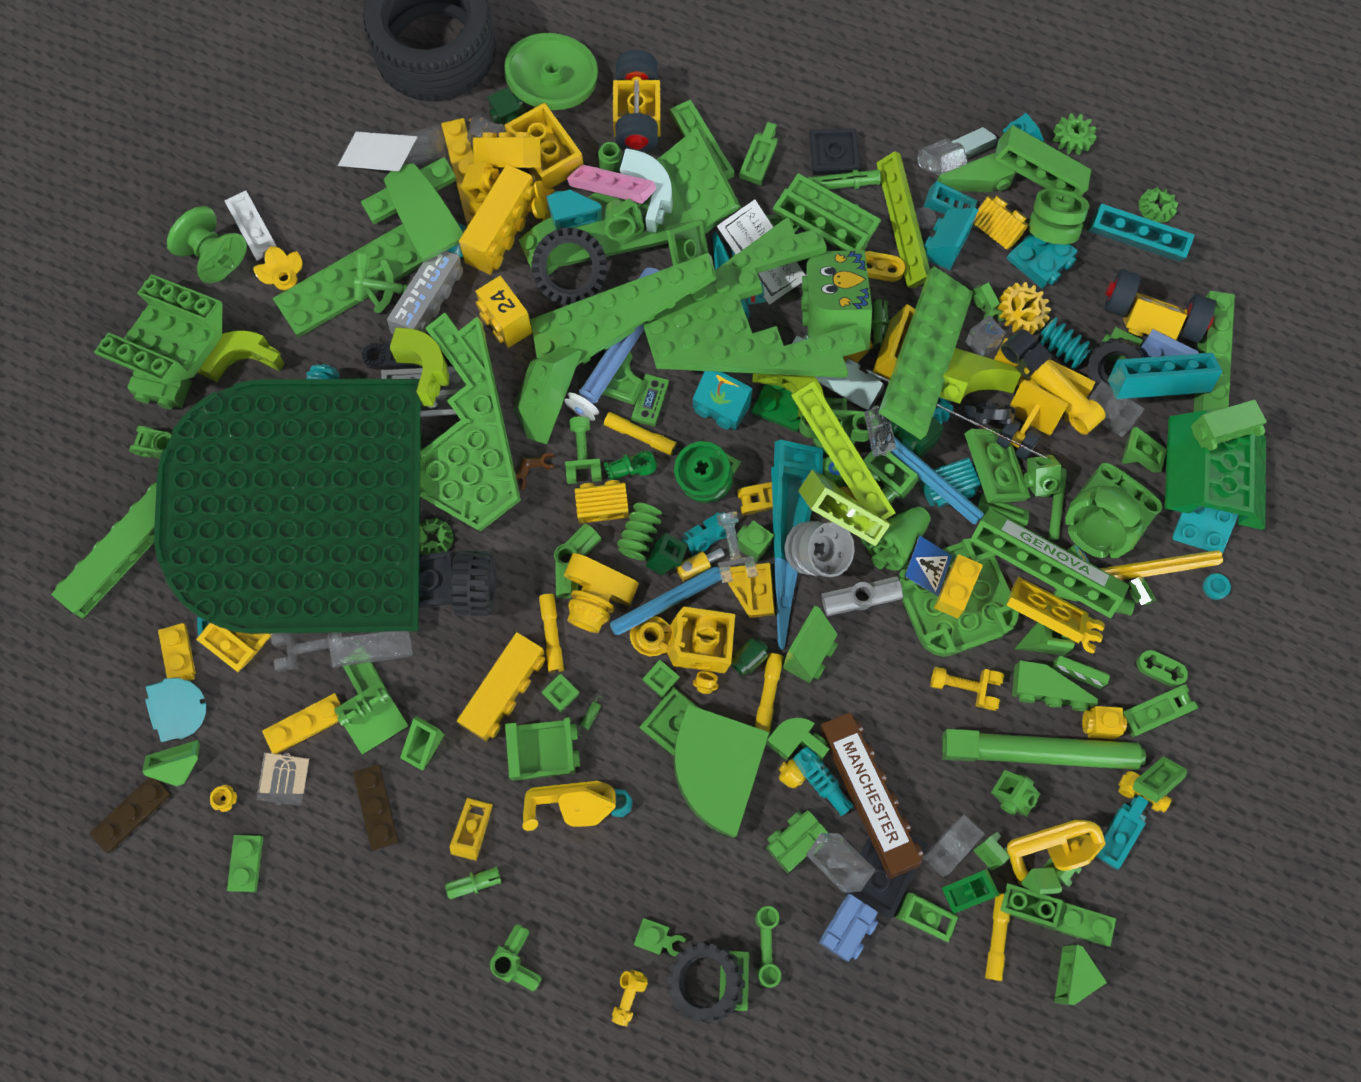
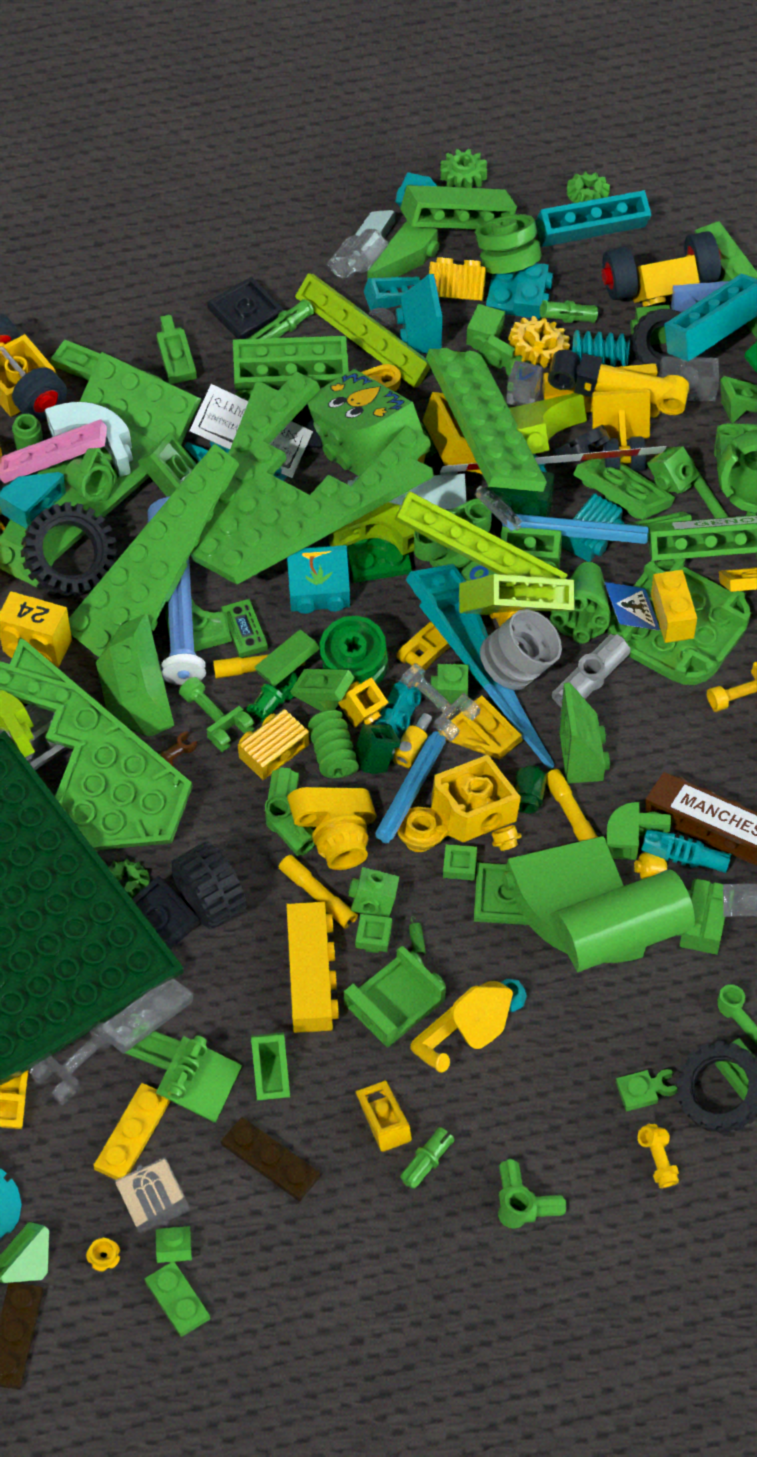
camera: 35 degrees left, 15 degrees down
none -> bright green plate [156,1226,192,1263]
none -> bright green tile [254,629,320,687]
none -> bright green slope [290,669,354,712]
none -> yellow brick [338,677,388,728]
none -> bright green brick [348,867,399,918]
none -> bright green brick [466,304,505,350]
none -> bright green pin [540,300,598,323]
none -> bright green brick [549,869,695,973]

